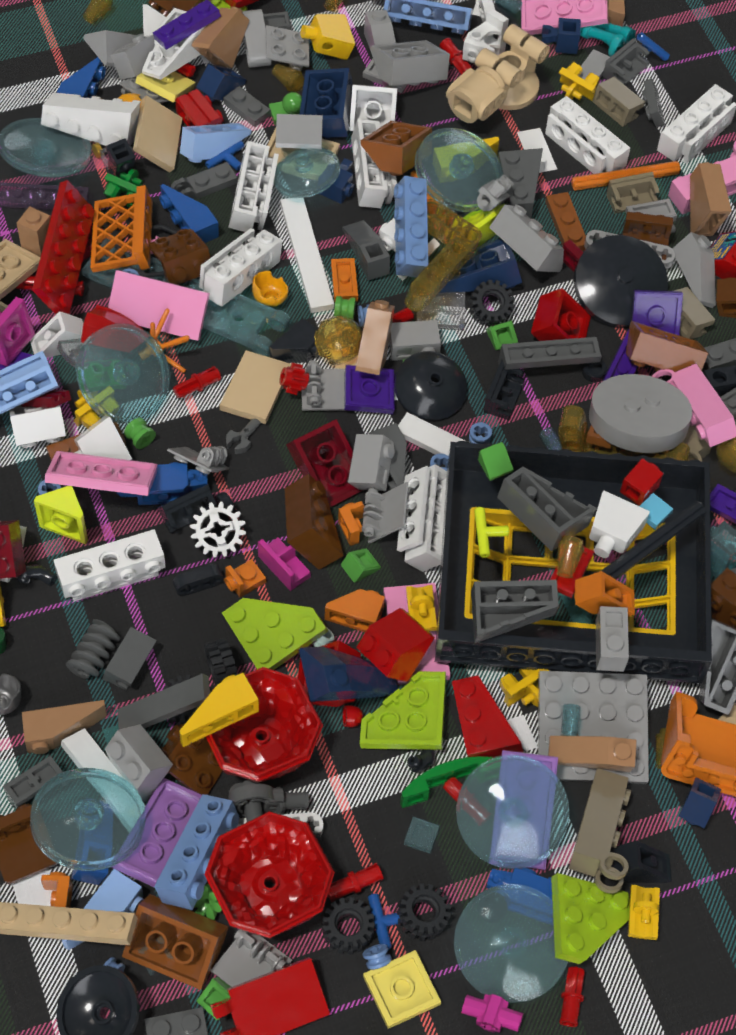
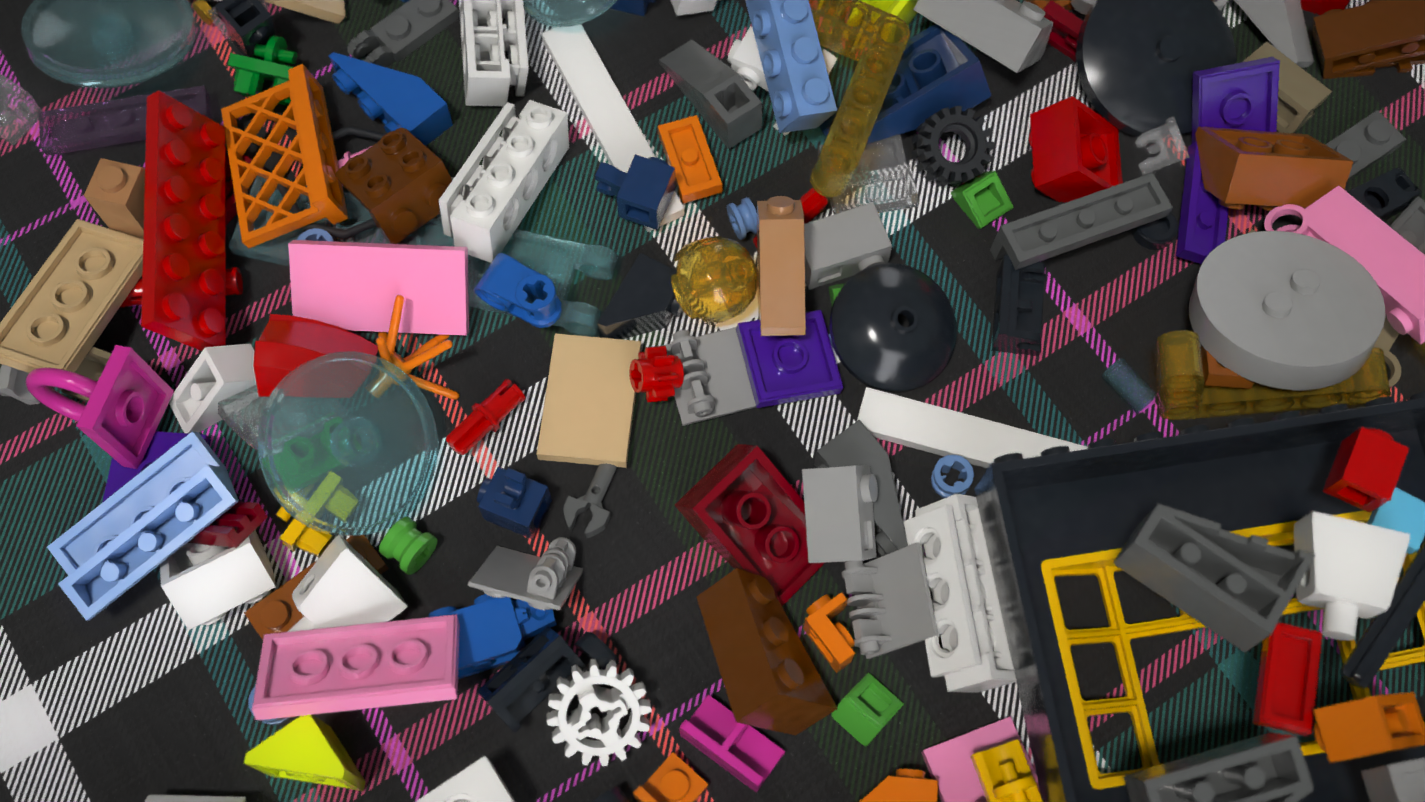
camera: 10 degrees left, 10 degrees up
light orange hair [252,271,288,307] -> none
bright green wheel [334,296,356,322] -> none
medium blue bush [469,422,492,444] -> none
neon yellow piece [474,507,509,558] -> none
bright green slope [478,442,513,481] -> none
clear yellow cone [557,536,585,578] -> none
none -> blue piece [474,253,562,328]
none -> dark blue brick [477,467,552,539]
none -> dark blue brick [595,154,676,230]
none -> clear hinge [1136,116,1189,176]

